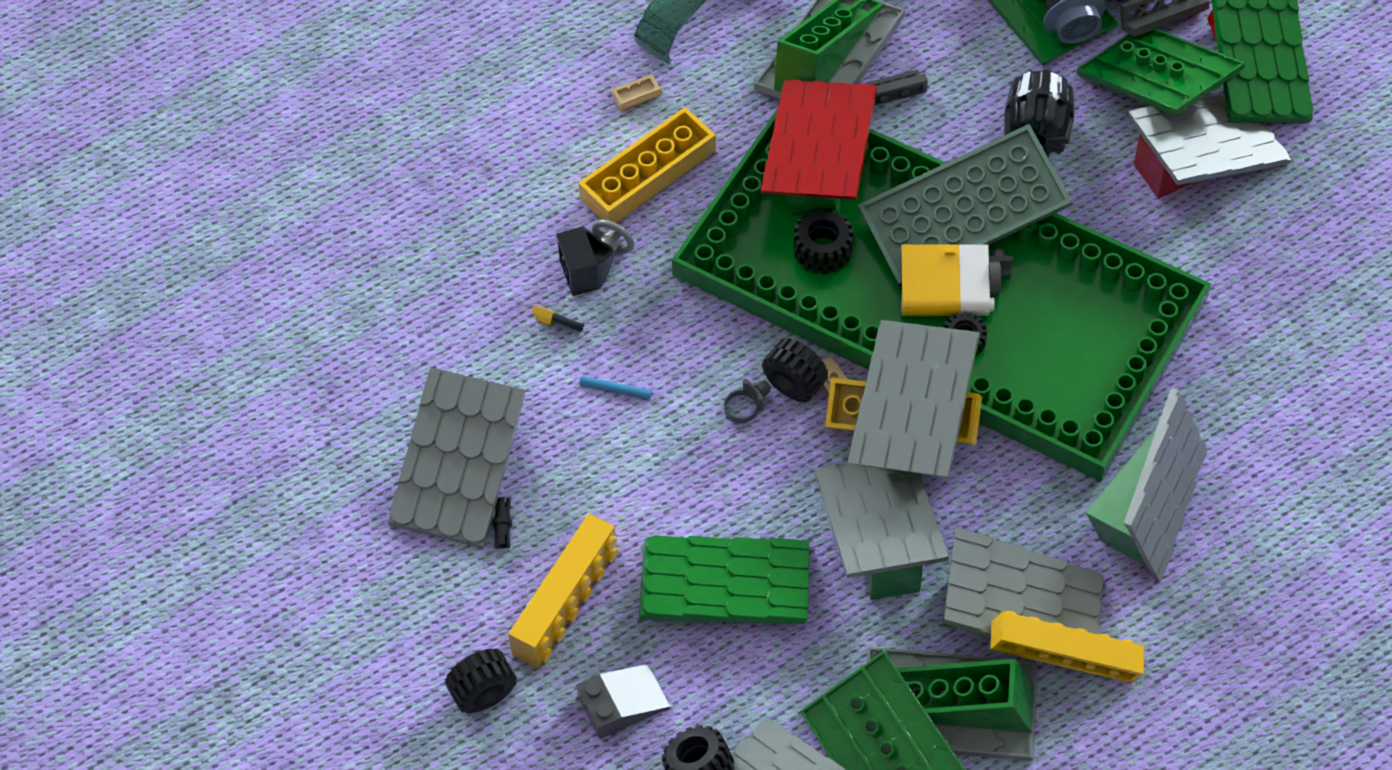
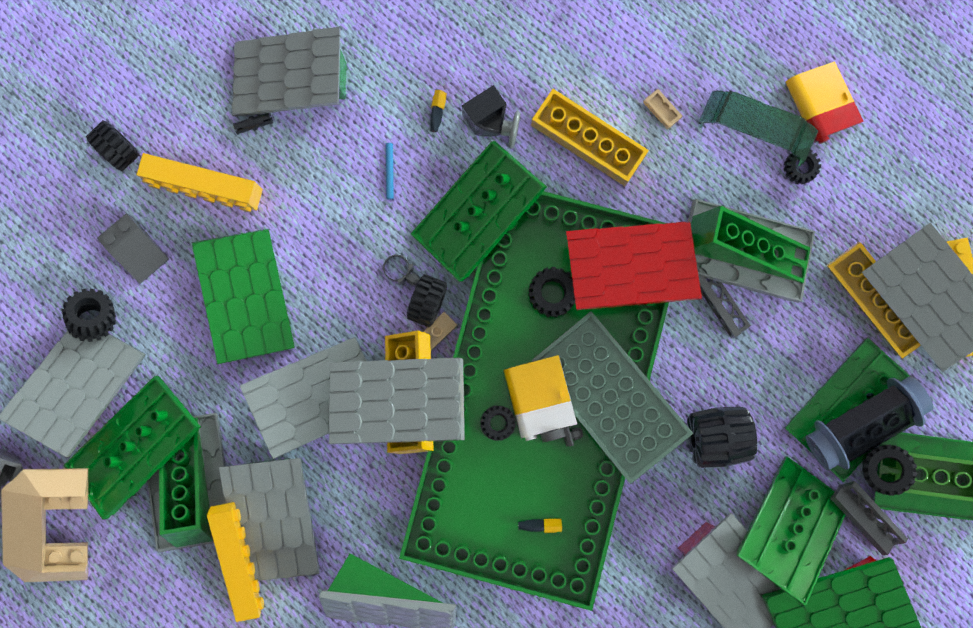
camera: 75 degrees right, 25 degrees up
none -> green piece [411,141,547,282]
none -> piece [518,519,562,533]

